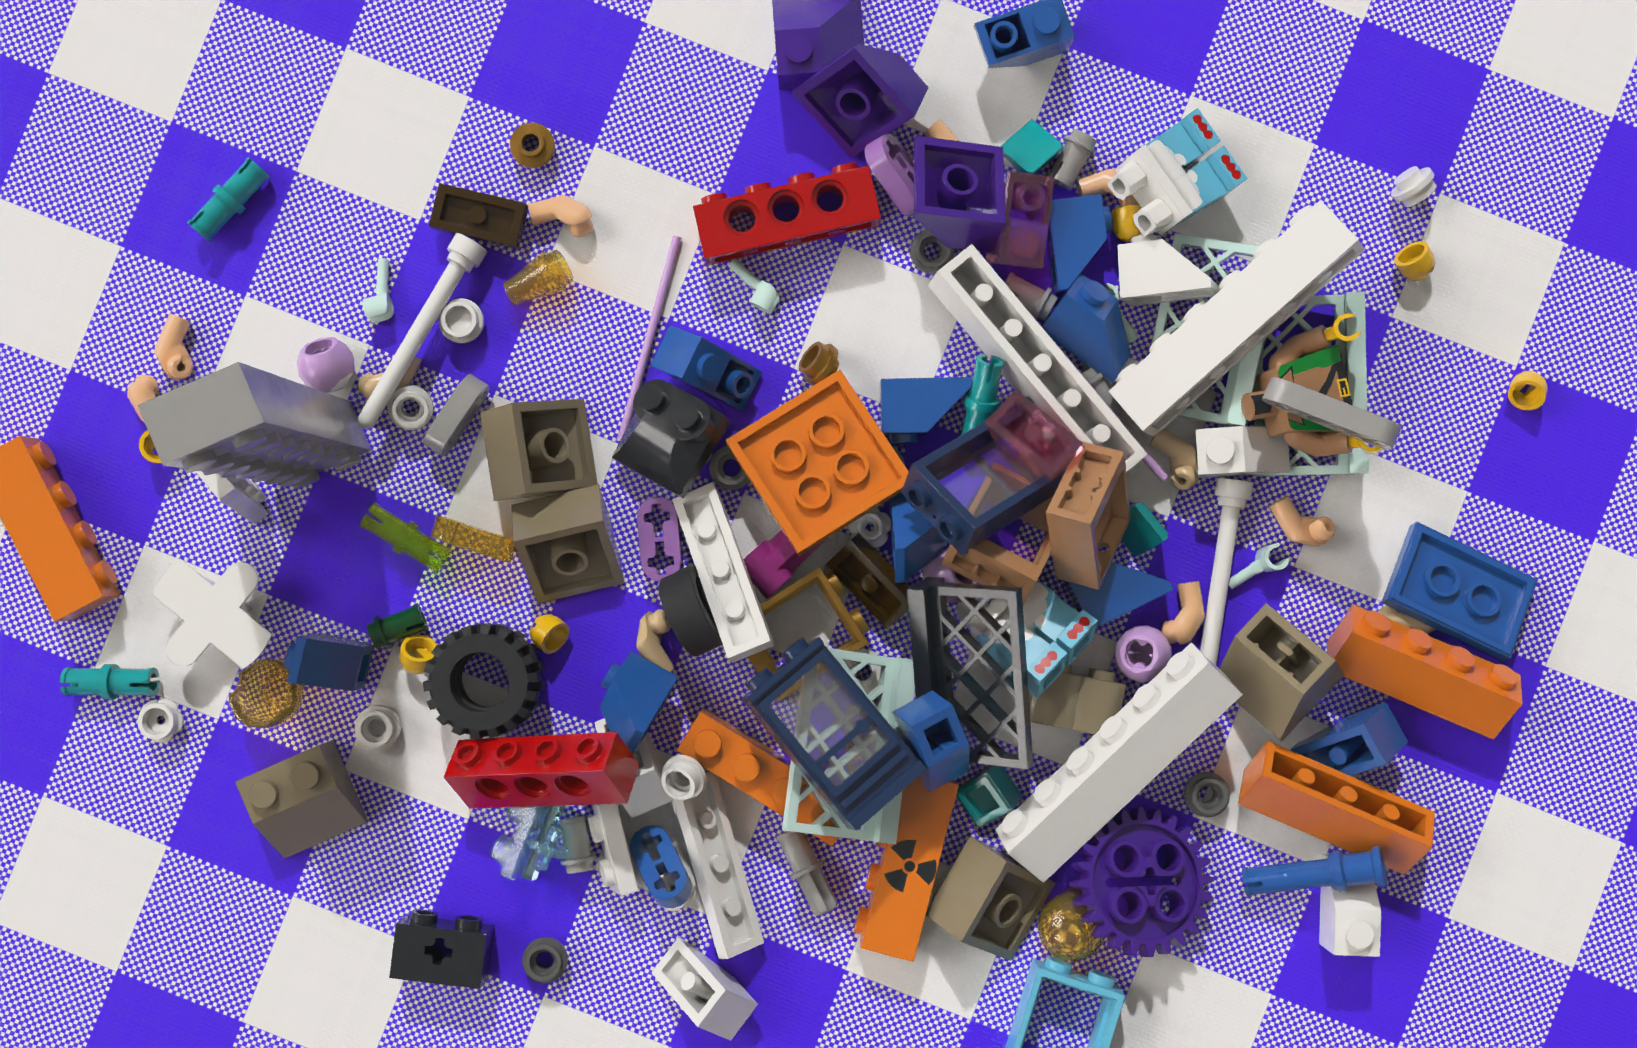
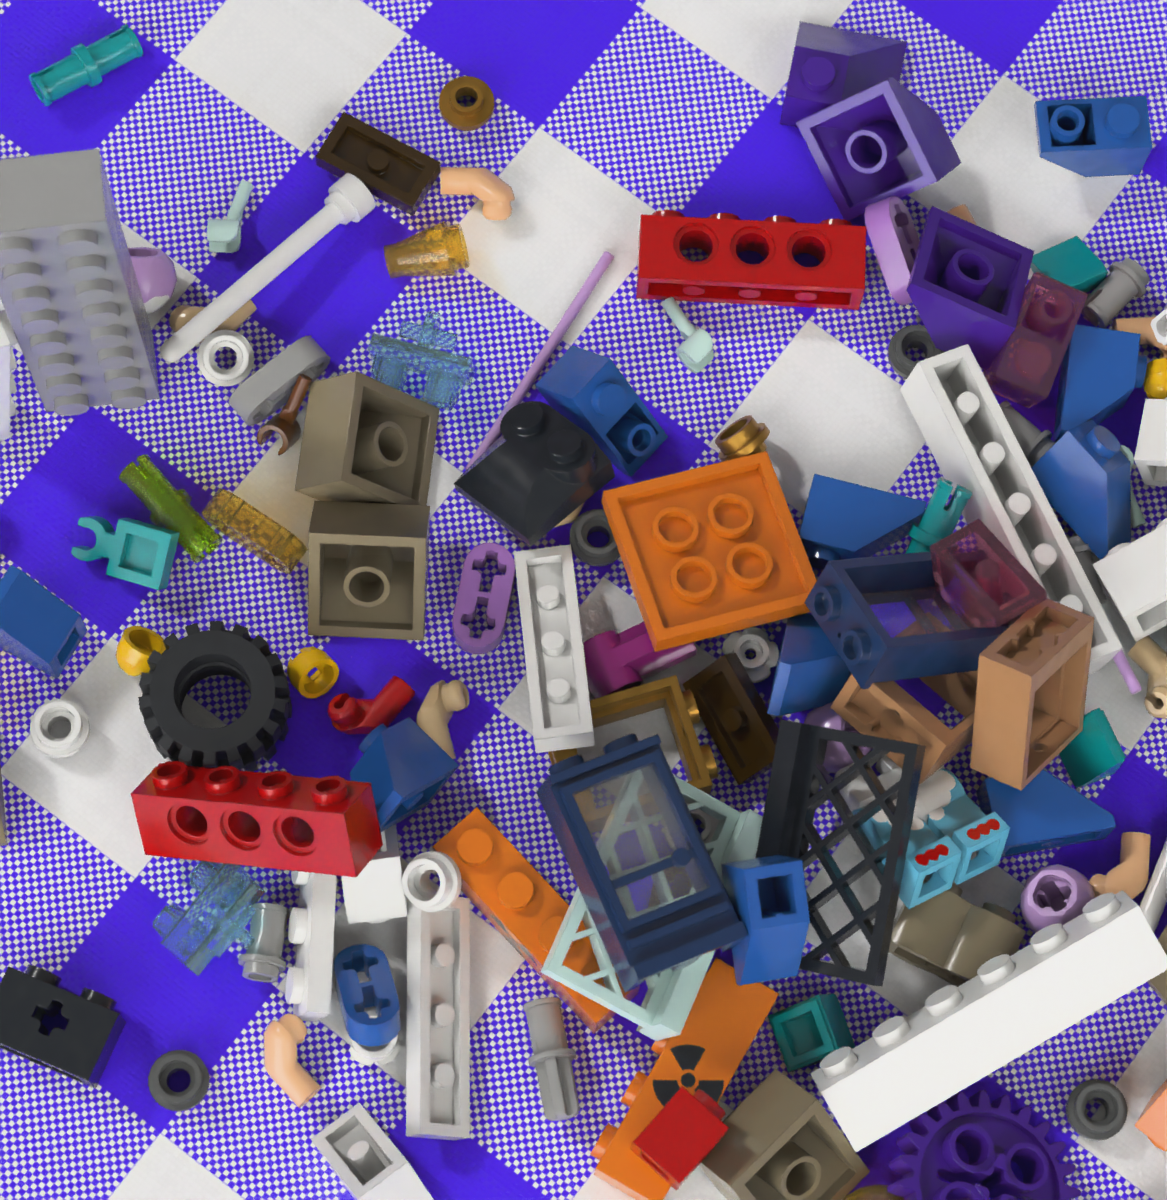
camera: 10 degrees right, 15 degrees down
dark green pin [367,603,429,650] -> none
white plate [439,298,484,344] -> none
black tyre [658,565,723,656] -> none
none -> teal plate [71,516,180,590]
none -> reddish brown hand [257,374,312,455]
none -> light nougat arm [263,1013,321,1108]
none -> red arm [327,675,416,735]
none -> clear light blue hips [368,310,475,410]
none -> red brick [630,1086,729,1191]

